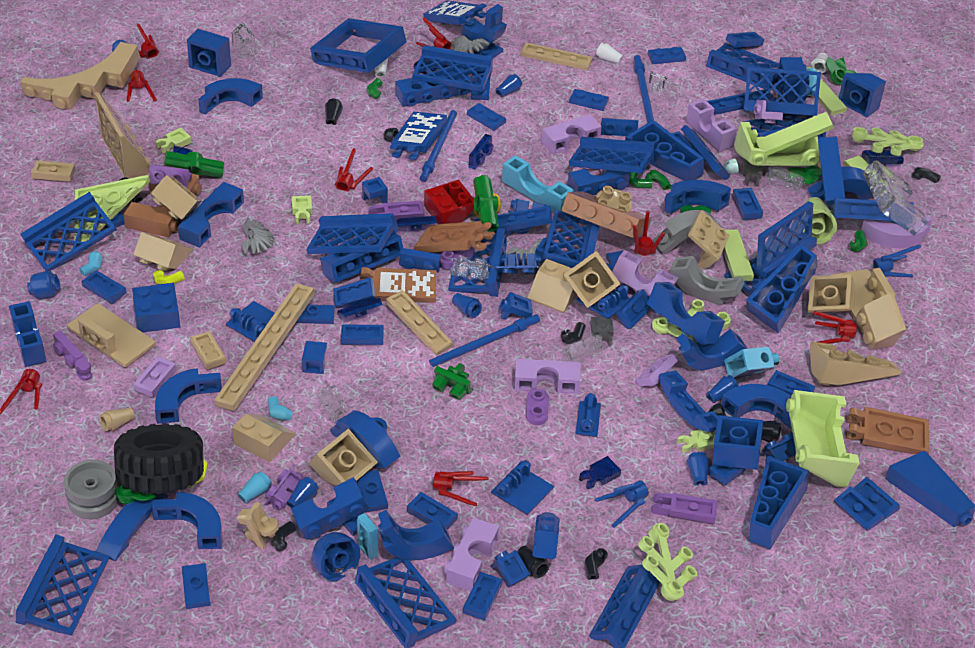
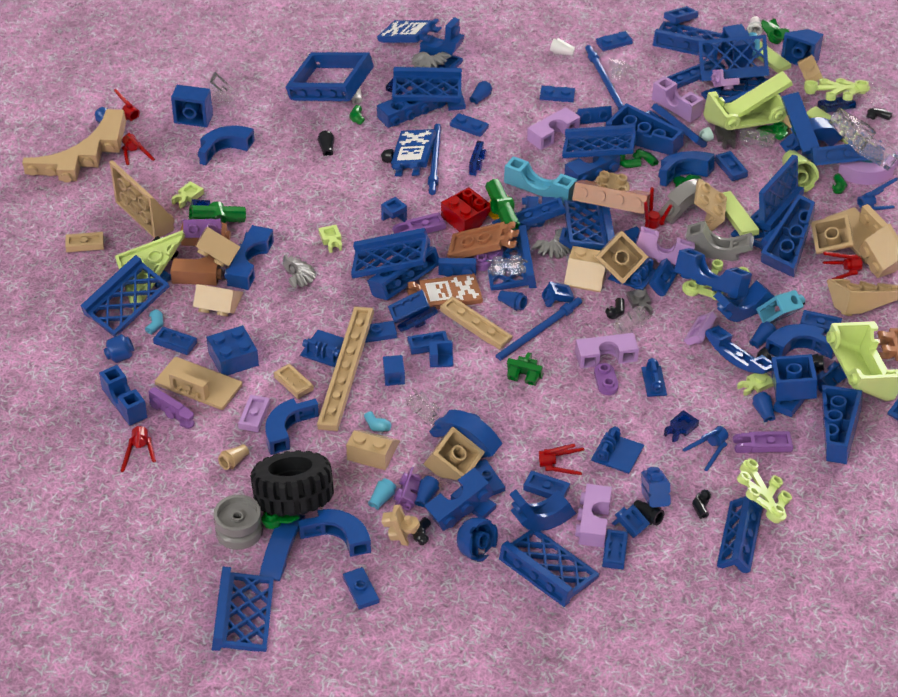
camera: 10 degrees left, 0 degrees up
neon yellow arm [153,270,185,284] -> none
red plant [335,148,373,192] -> none
medium azure plate [357,513,379,560] -> none
clear blue plate [396,216,436,230] -> none
red plant [416,18,452,50] -> none
blue hinge [496,253,542,274] -> none
tan tile [521,42,593,71] -> none
none -> blue panel [429,340,453,368]
none -> tan bracket [798,55,823,82]

